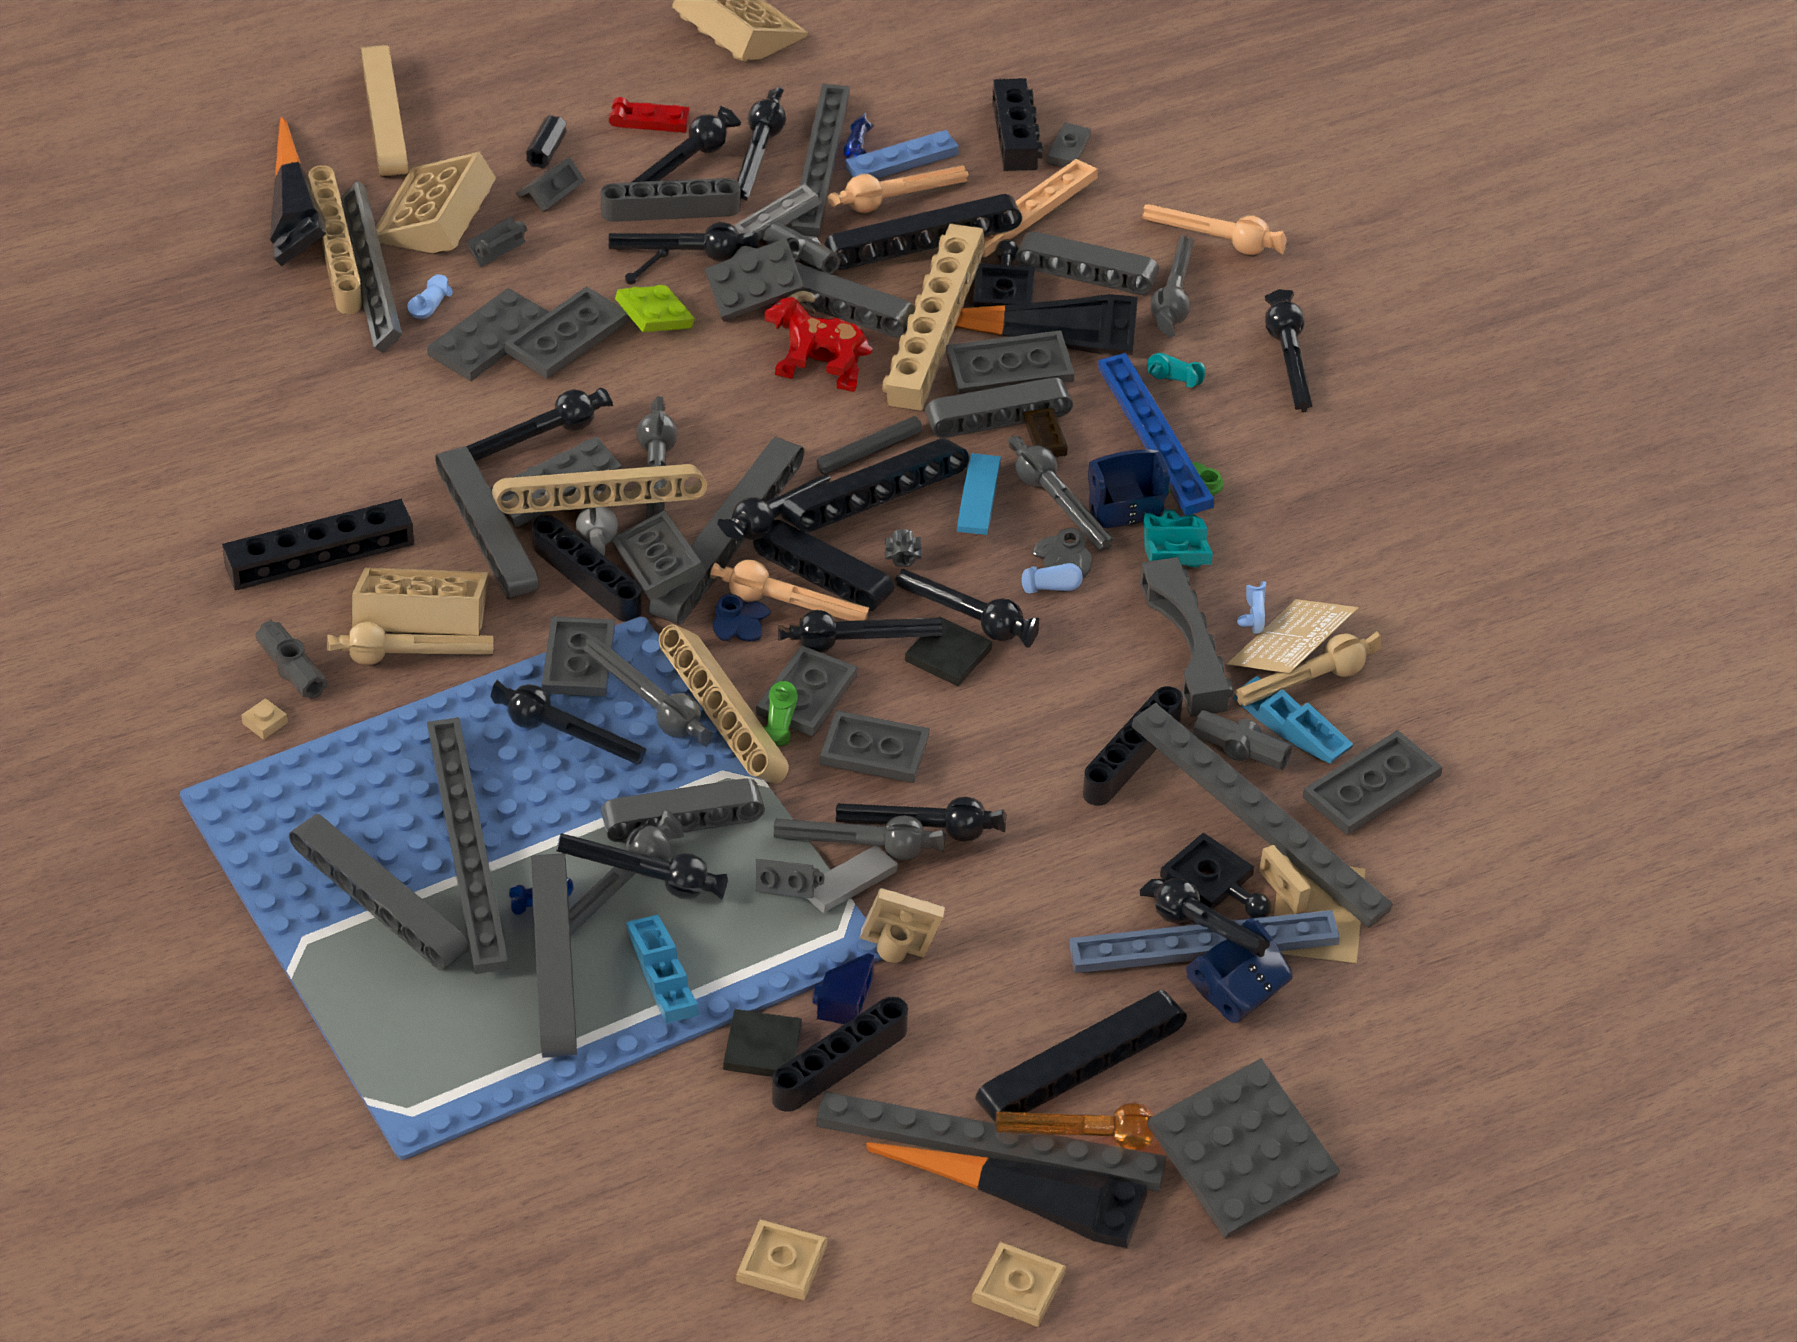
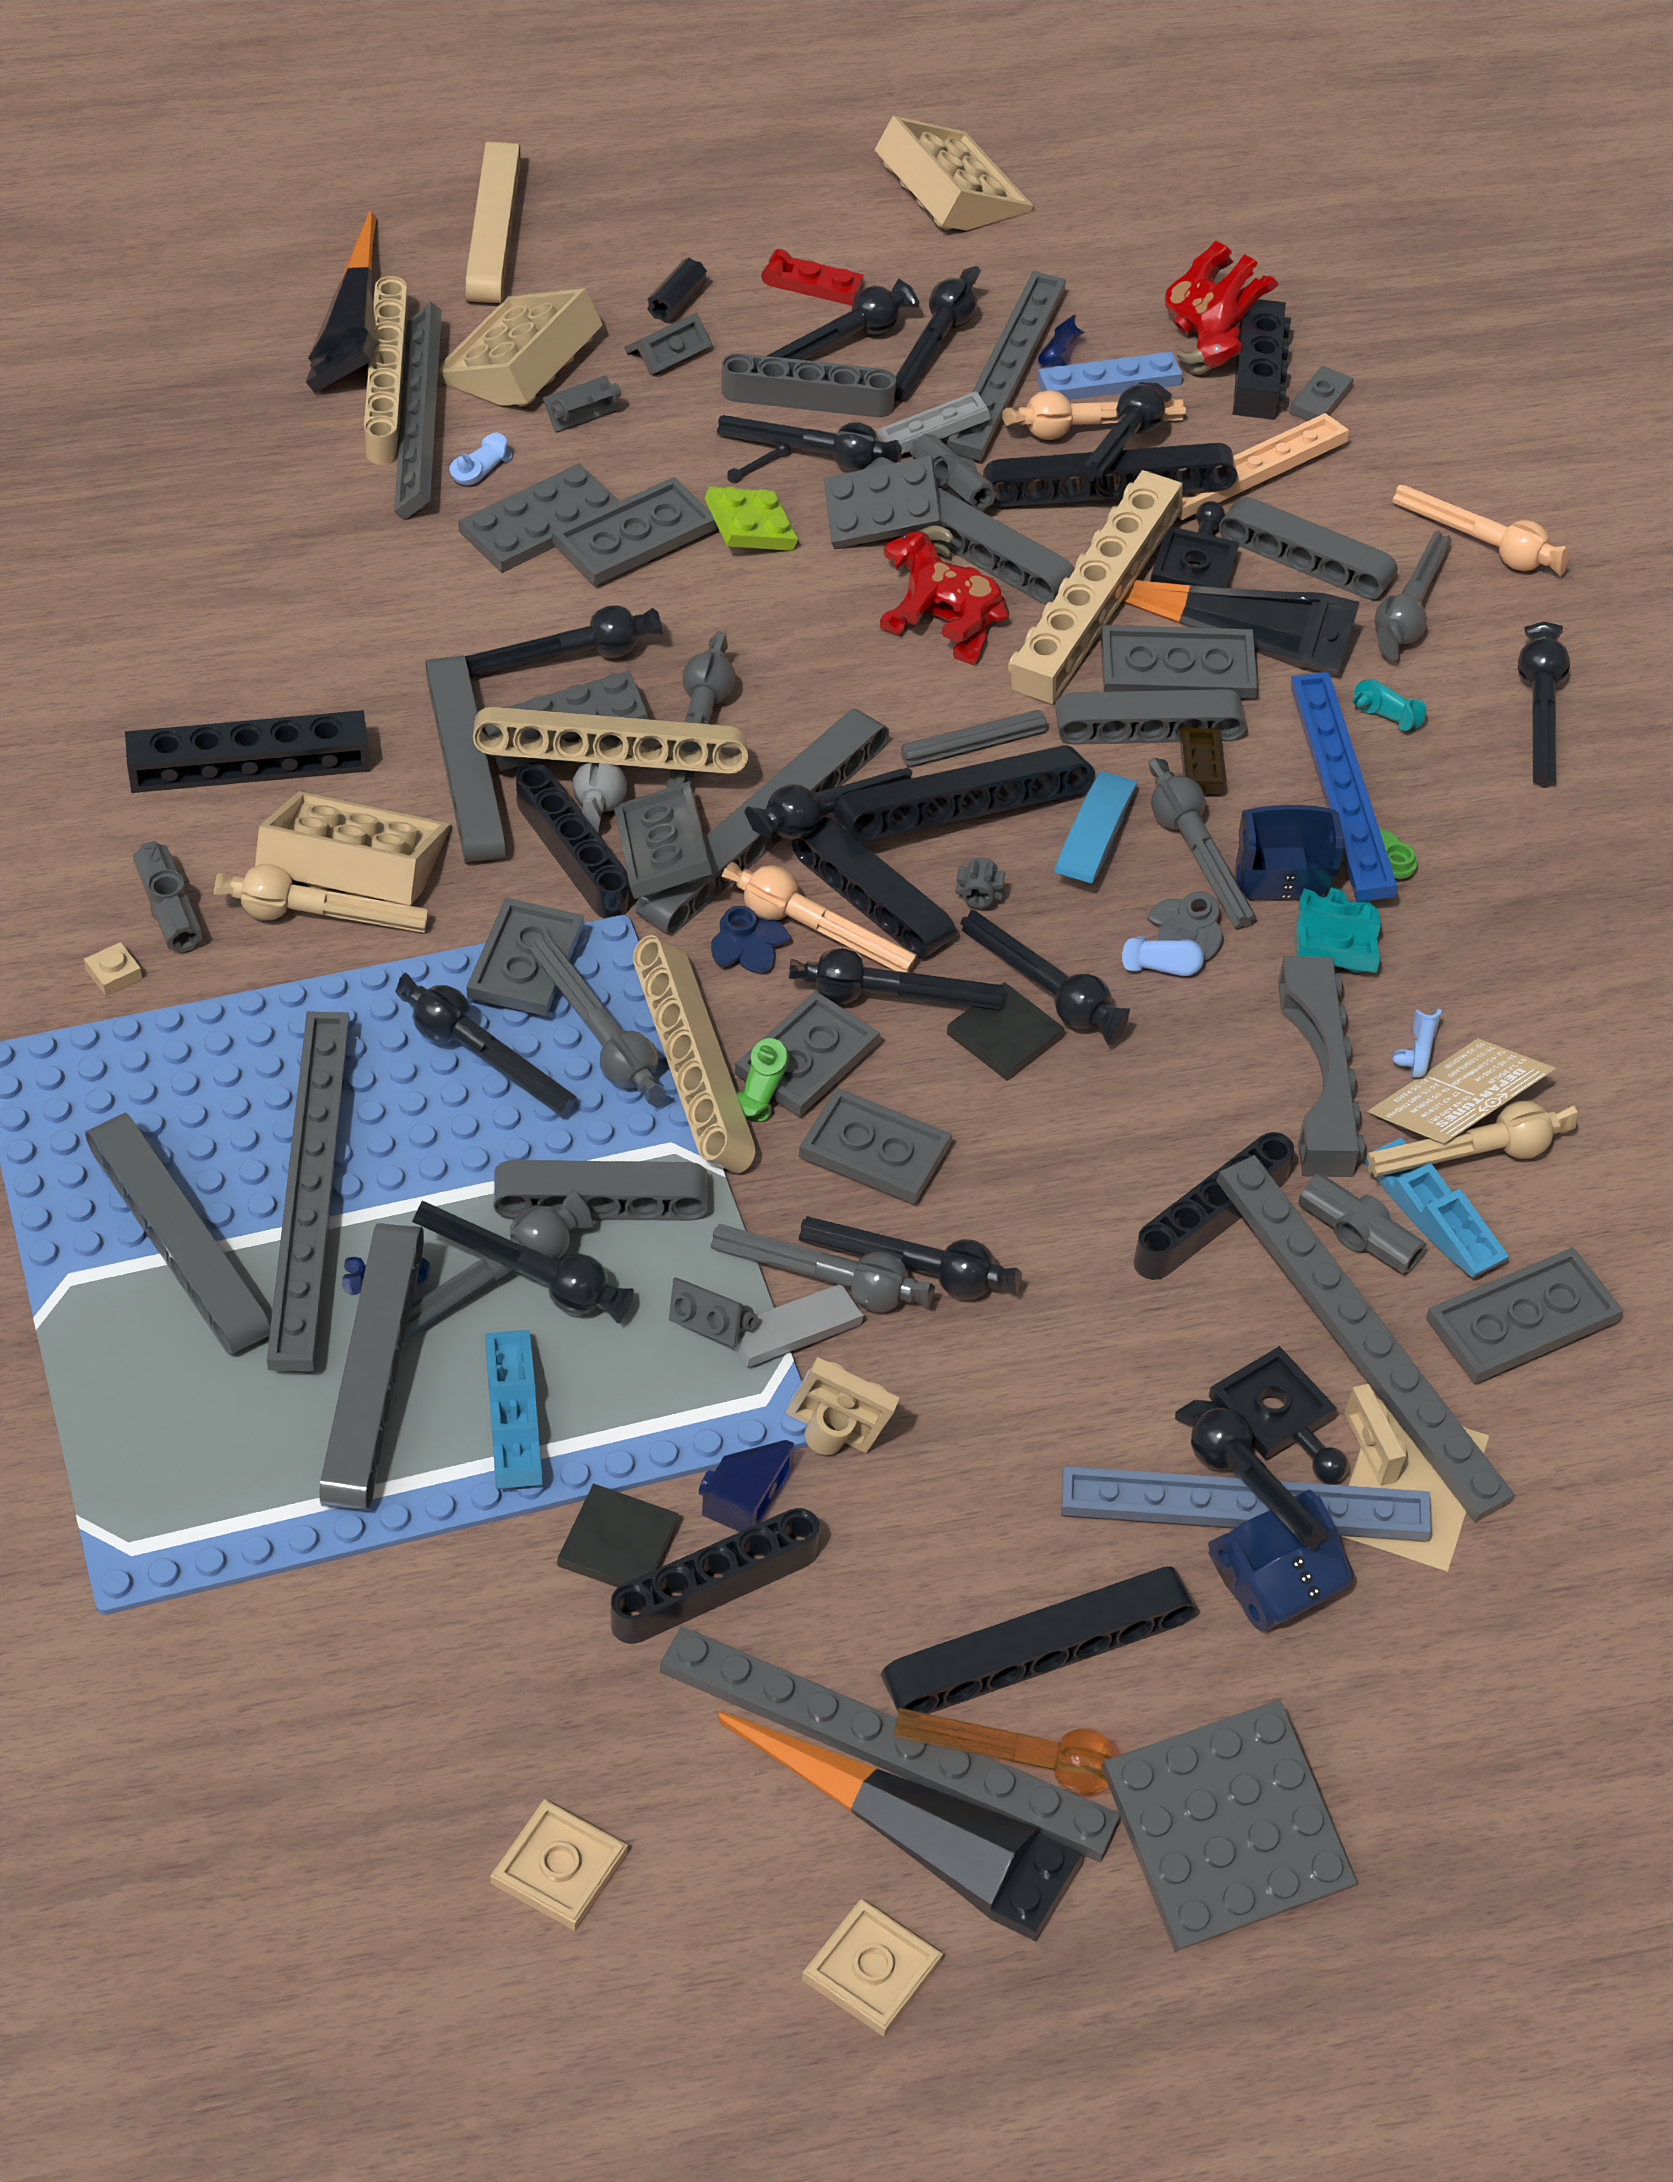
camera: 10 degrees right, 5 degrees up
none -> black piece [1082,382,1172,481]
none -> red animal [1164,240,1279,375]

